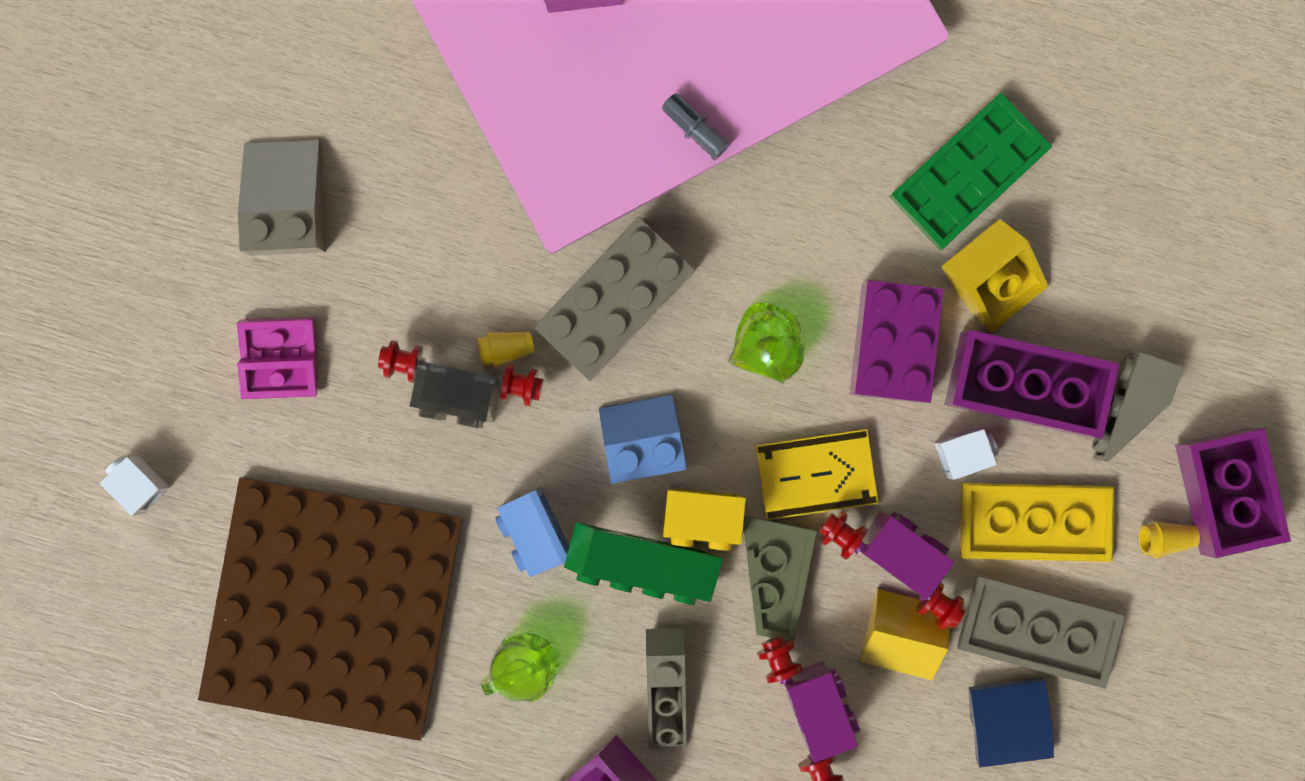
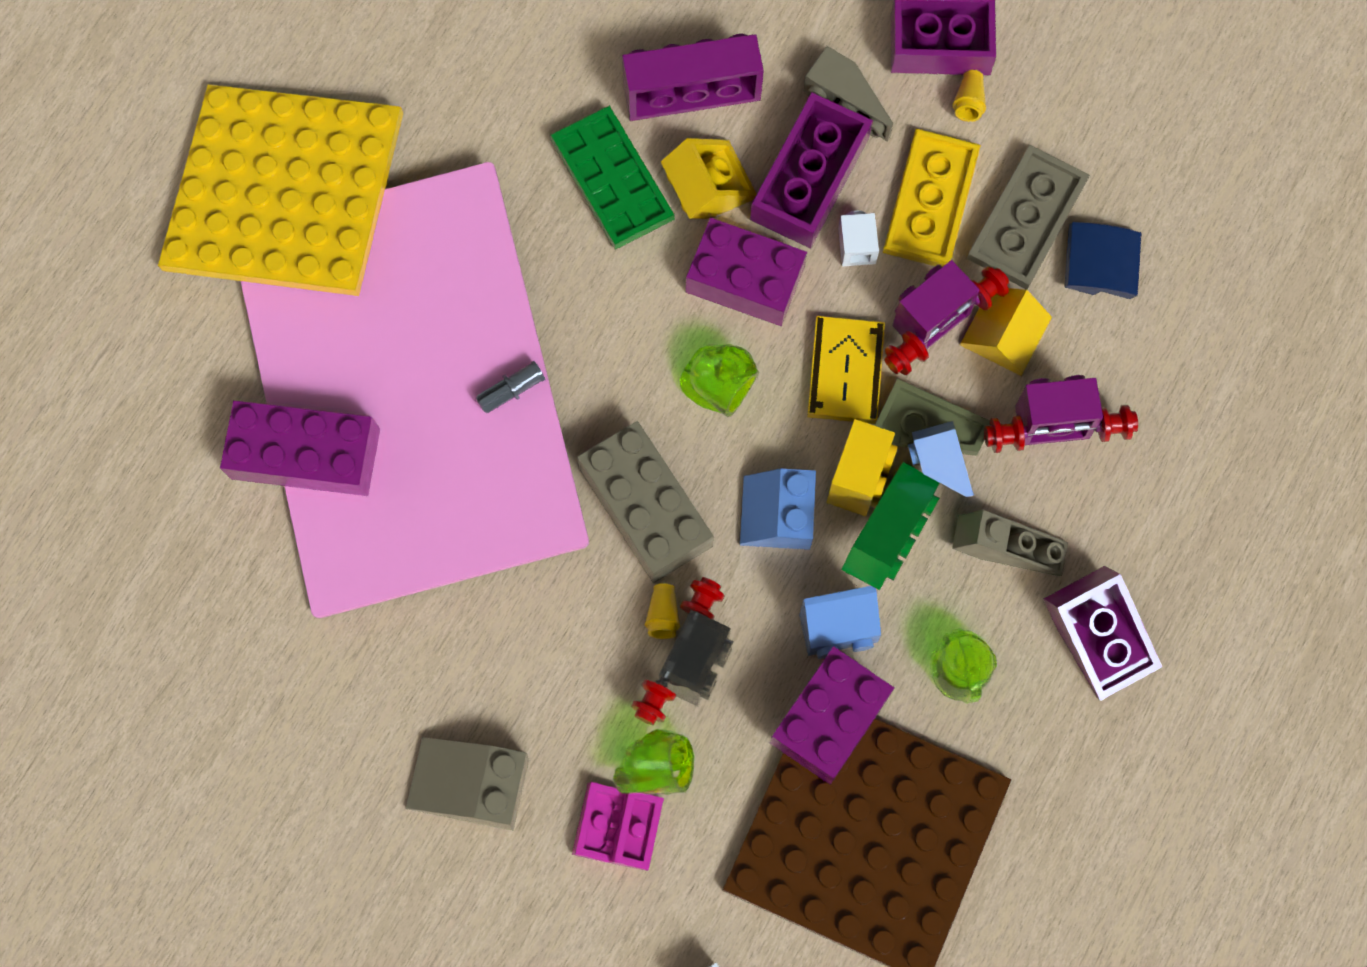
camera: 80 degrees left, 15 degrees down
none -> clear neon green helmet [613,729,694,795]
none -> magenta brick [622,33,764,121]
none -> magenta brick [770,646,895,785]
none -> slope [908,421,974,497]

